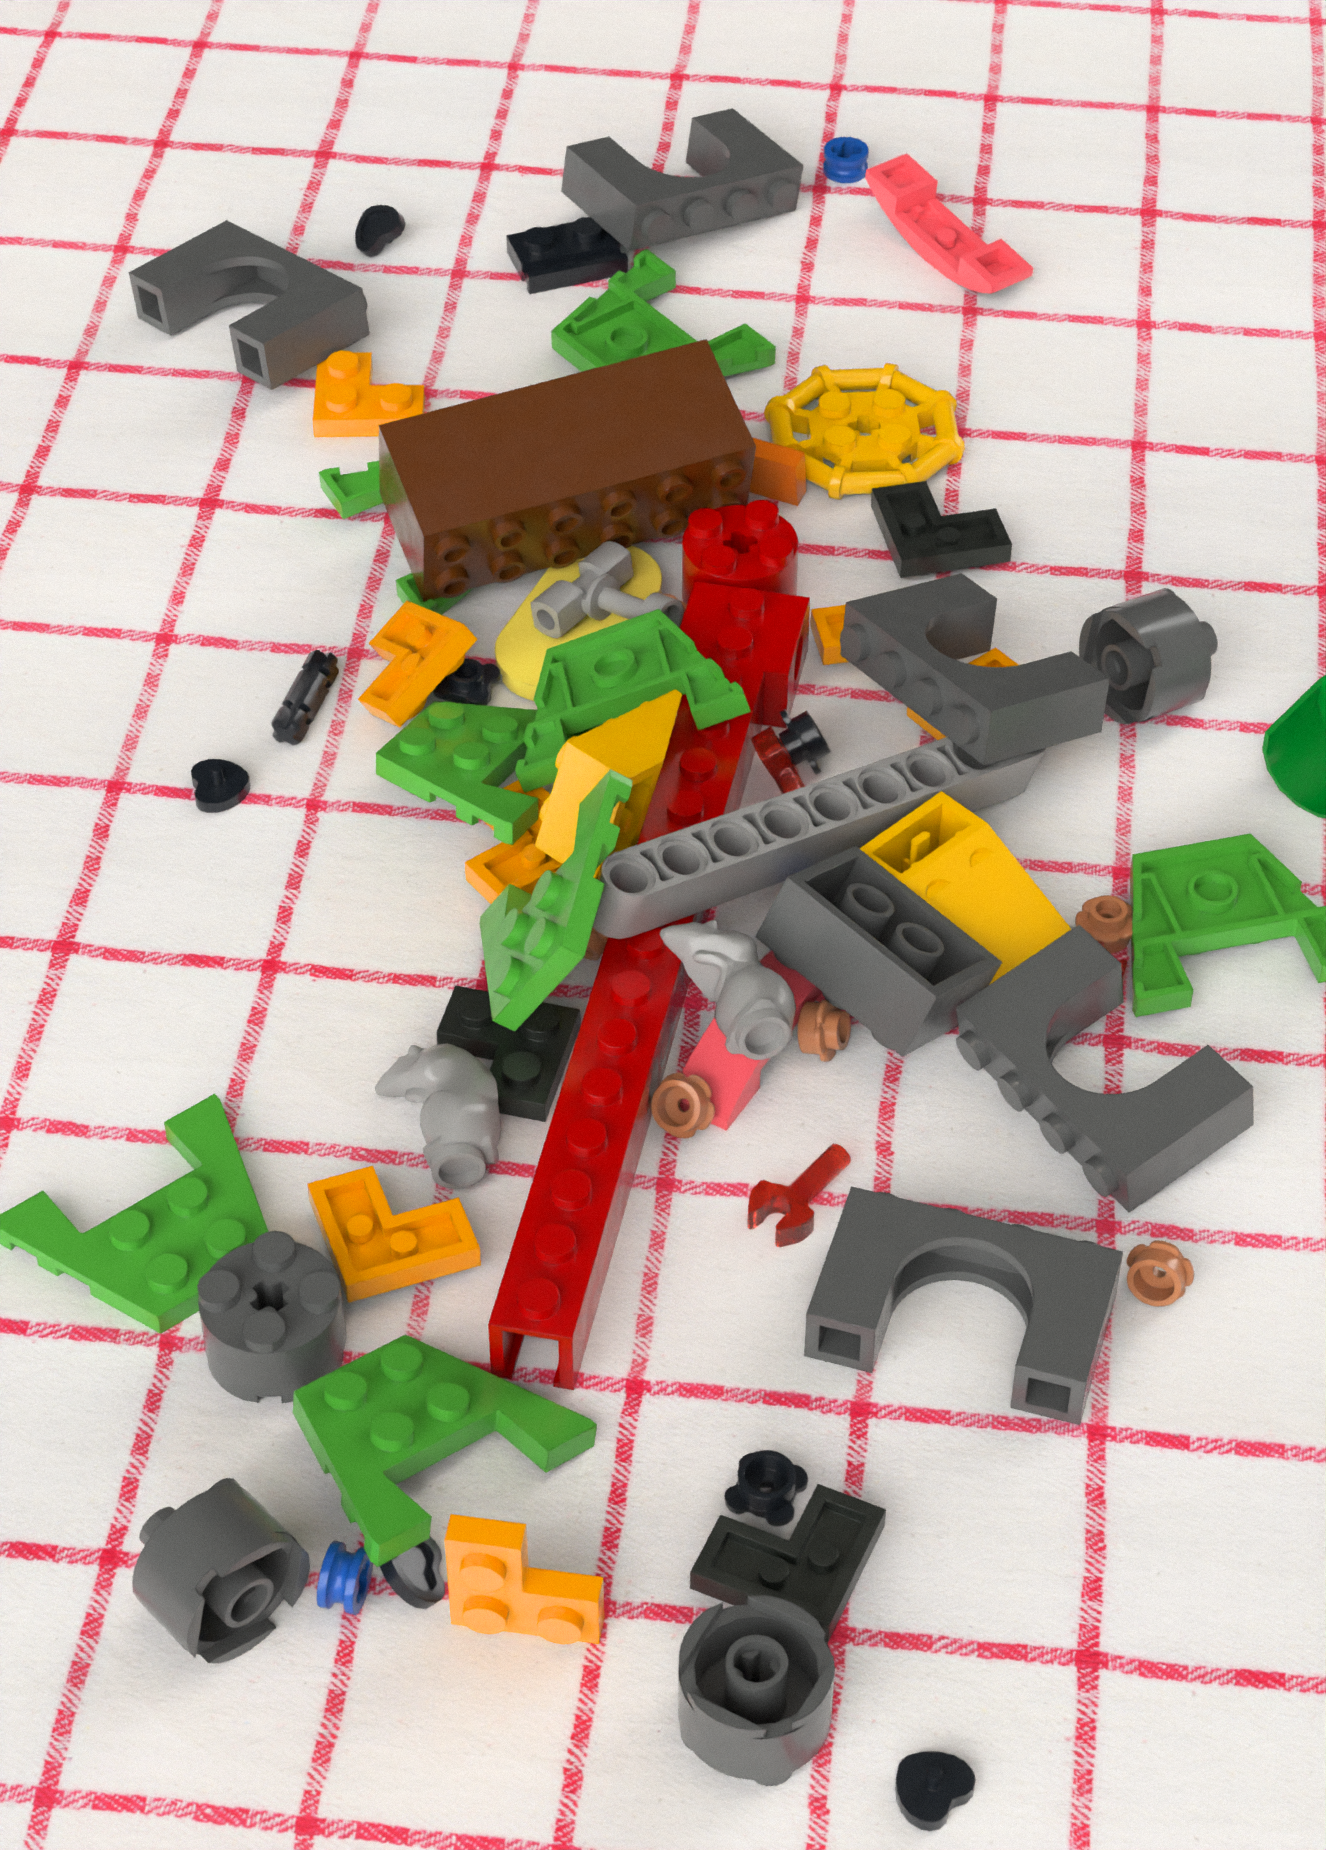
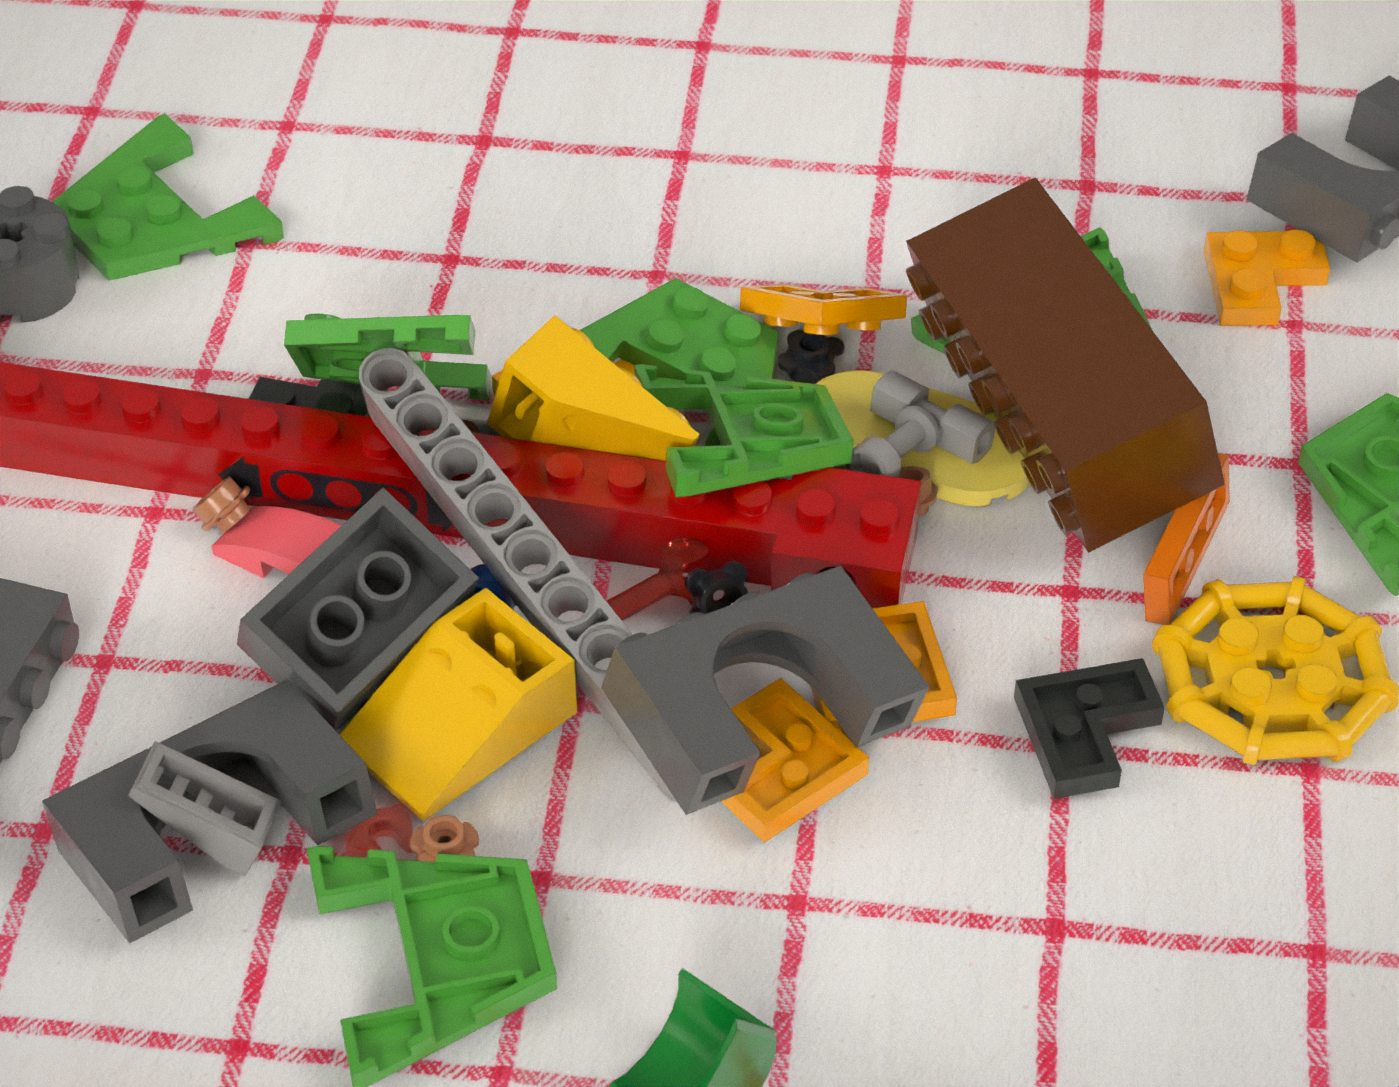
camera: 90 degrees right, 0 degrees up
black piece [191,759,251,813] -> none
black axle [271,649,339,746] -> none
light orange plate [307,1166,481,1303] -> none
light grey animal [375,1043,501,1189] -> none
light grey animal [660,920,796,1060] -> none
red brick [682,500,798,604] -> none
clear red bar [747,1144,851,1247] -> none
dark grey brick [1079,588,1218,724] -> none
none -> light grey slope [128,741,281,877]

